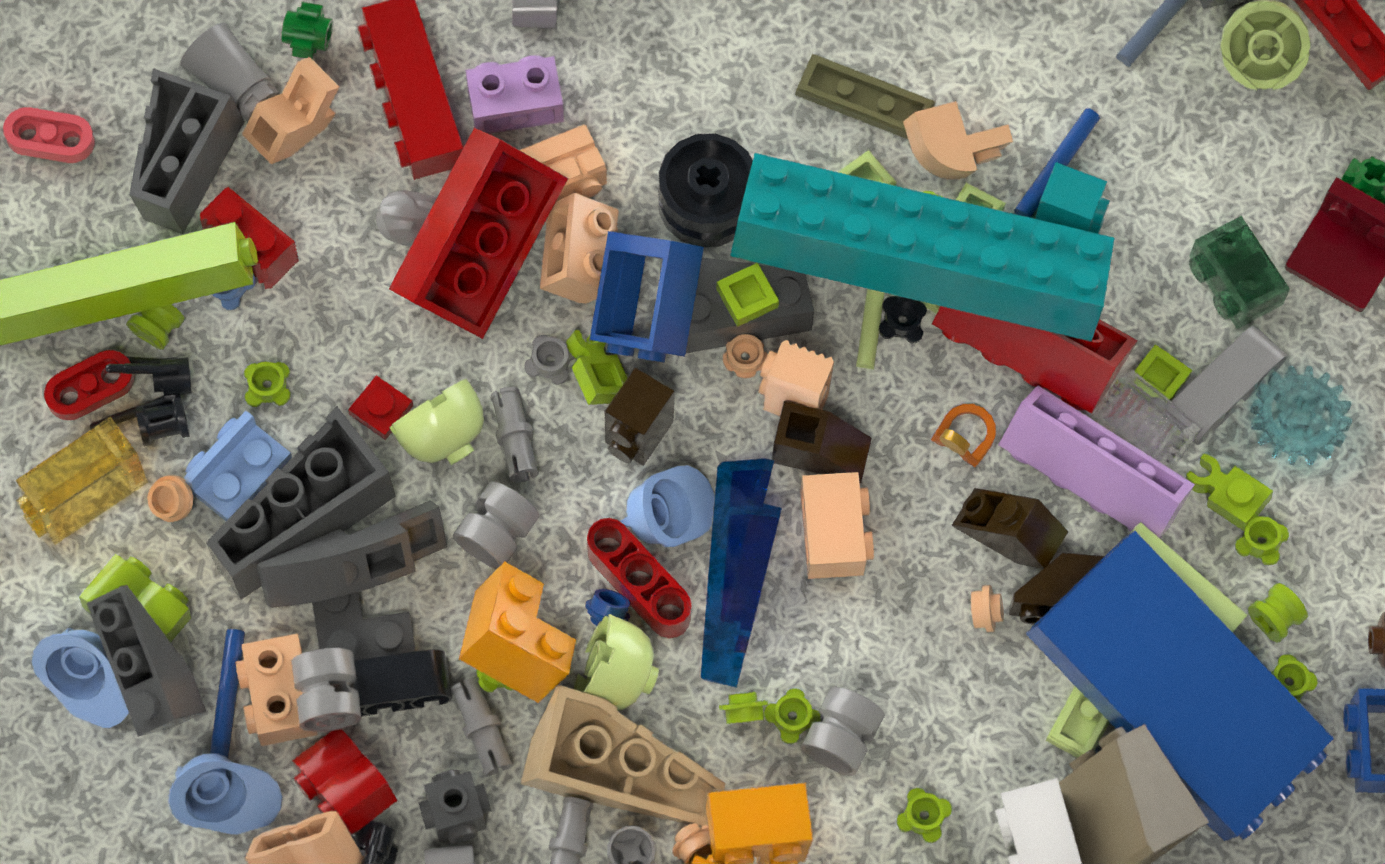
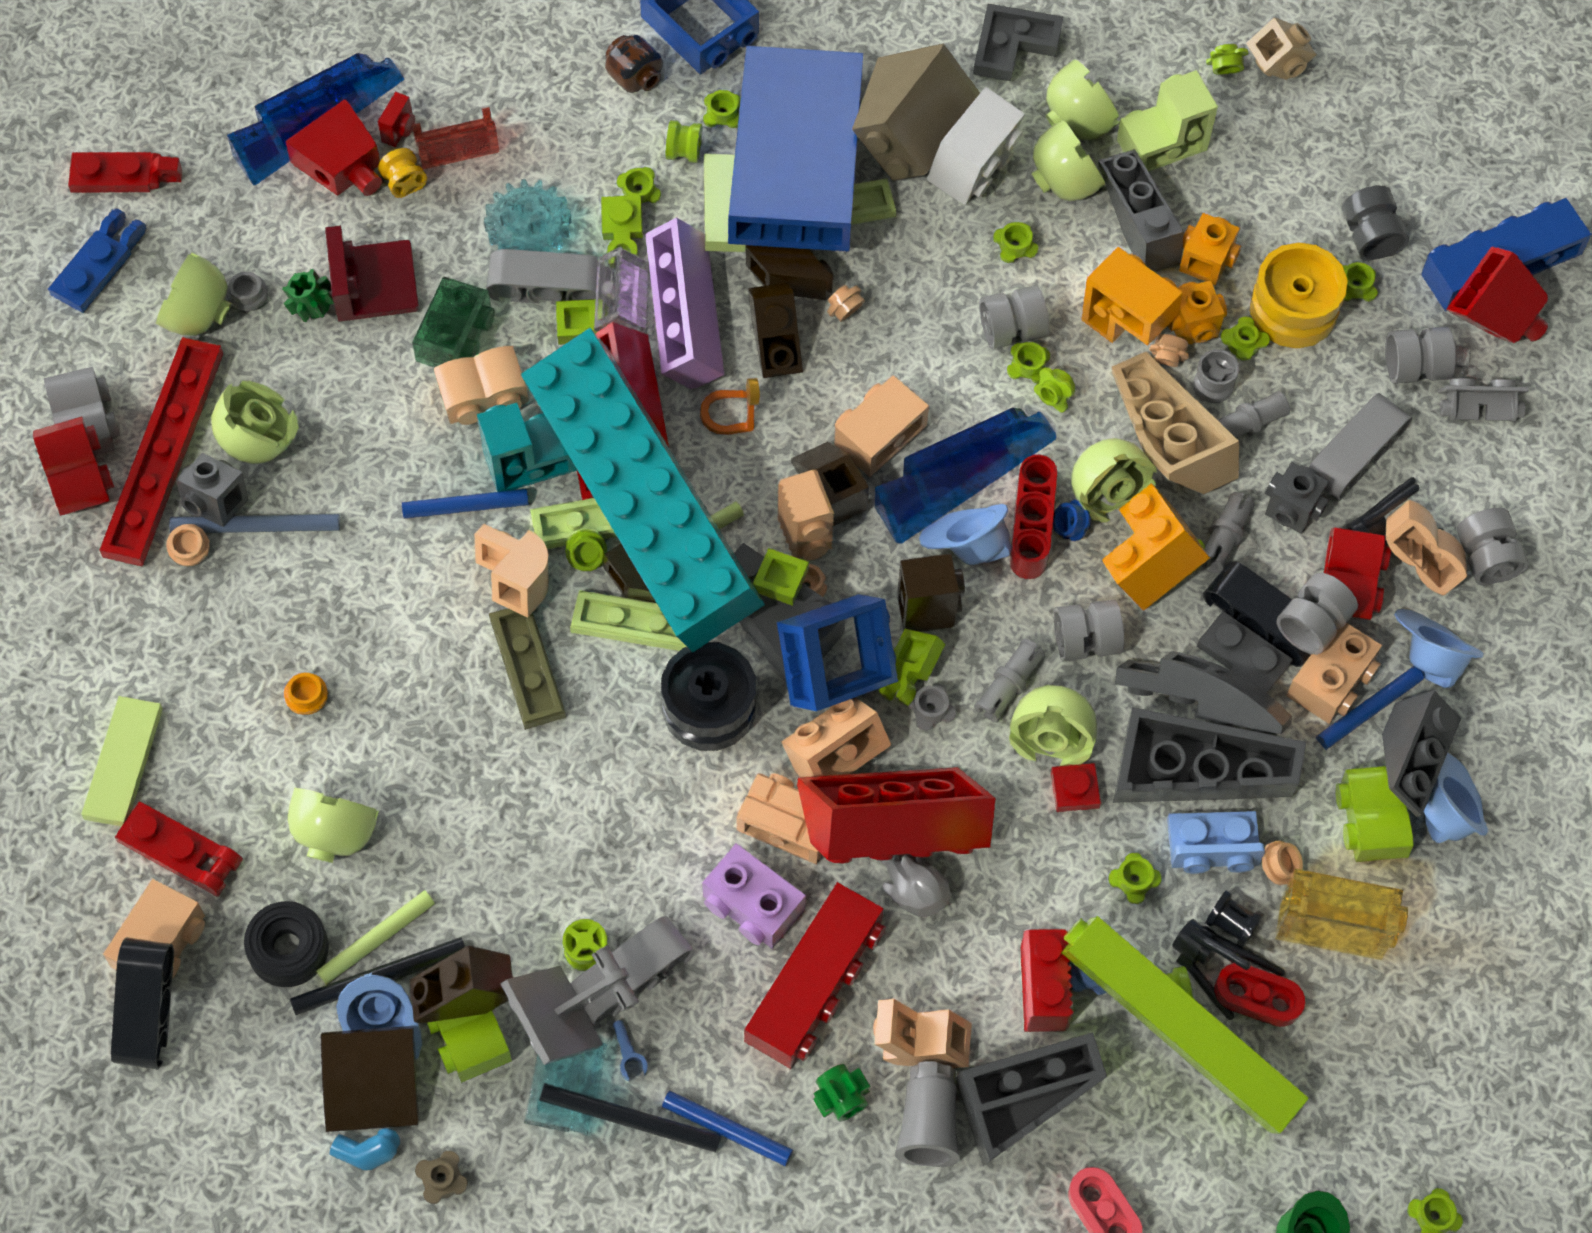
camera: 130 degrees left, 5 degrees down
none -> light nougat brick [434,346,529,425]

